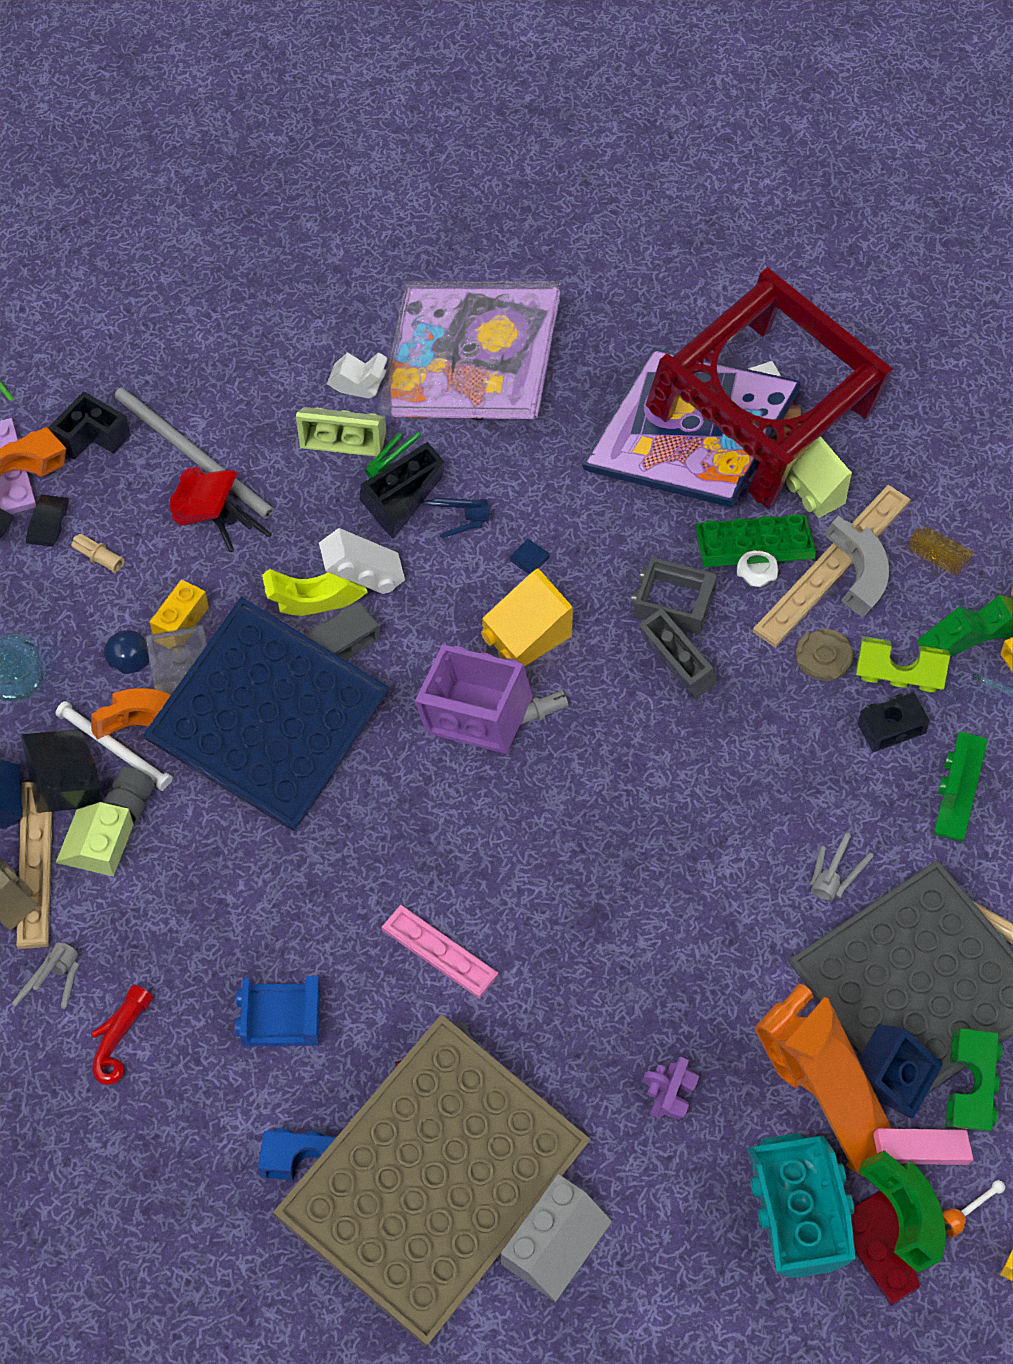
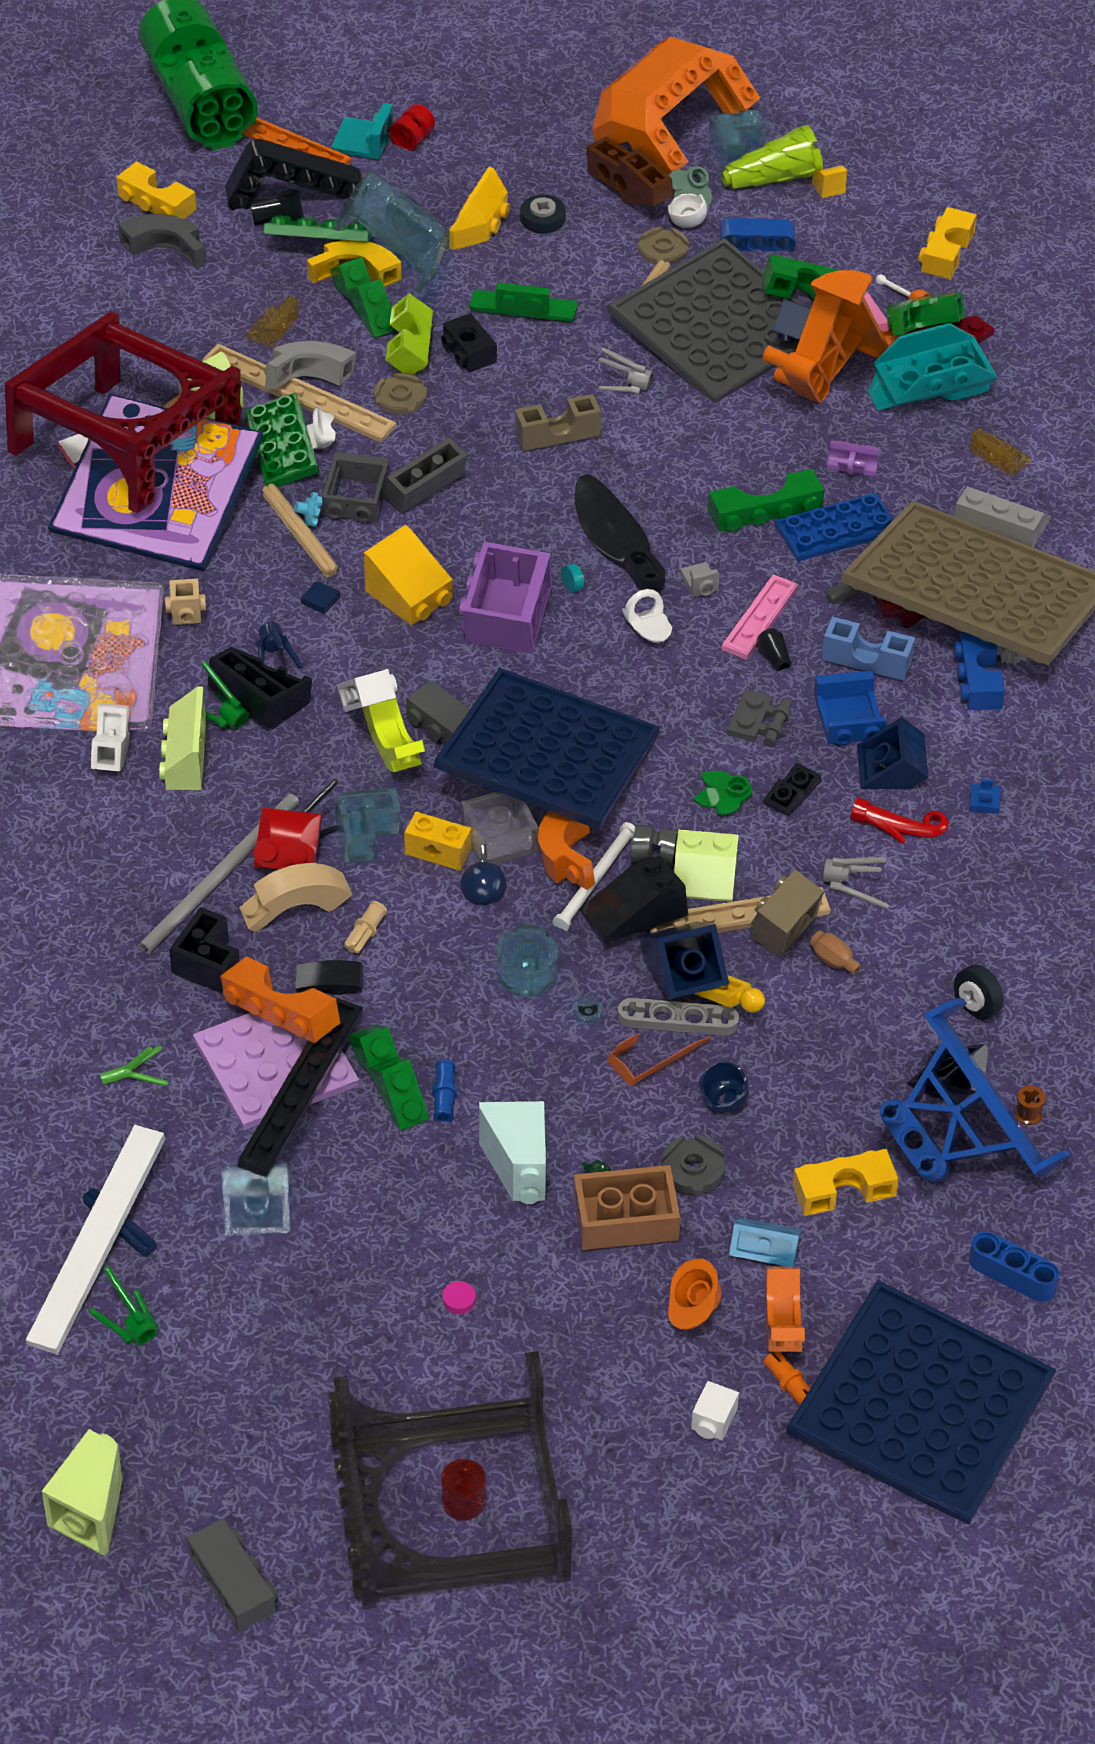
camera: 100 degrees left, 10 degrees down
none -> tan brick [165,579,206,625]
none -> tan arch [239,863,353,932]
none -> tan axle [262,483,338,577]
none -> medium azure plant [294,492,323,527]
none -> clear light blue brick [335,788,401,863]
none -> dark tan arch [515,394,601,451]
none -> teal tile [561,563,584,593]
none -> black plant [575,474,666,591]
none -> white piece [622,589,672,643]
none -> light grey bracket [680,562,720,597]
none -> green plate [694,771,752,815]
none -> green arch [708,469,824,532]
none -> dark grey plate [727,689,792,747]
none -> black cone [757,628,792,671]
none -> black slope [763,762,822,816]
none -> blue tile [775,493,893,562]
none -> medium blue arch [822,617,915,681]
none -> dark blue slope [857,717,929,789]
none -> clear yellow panel [969,427,1032,477]
none -> blue tile [969,778,1001,814]

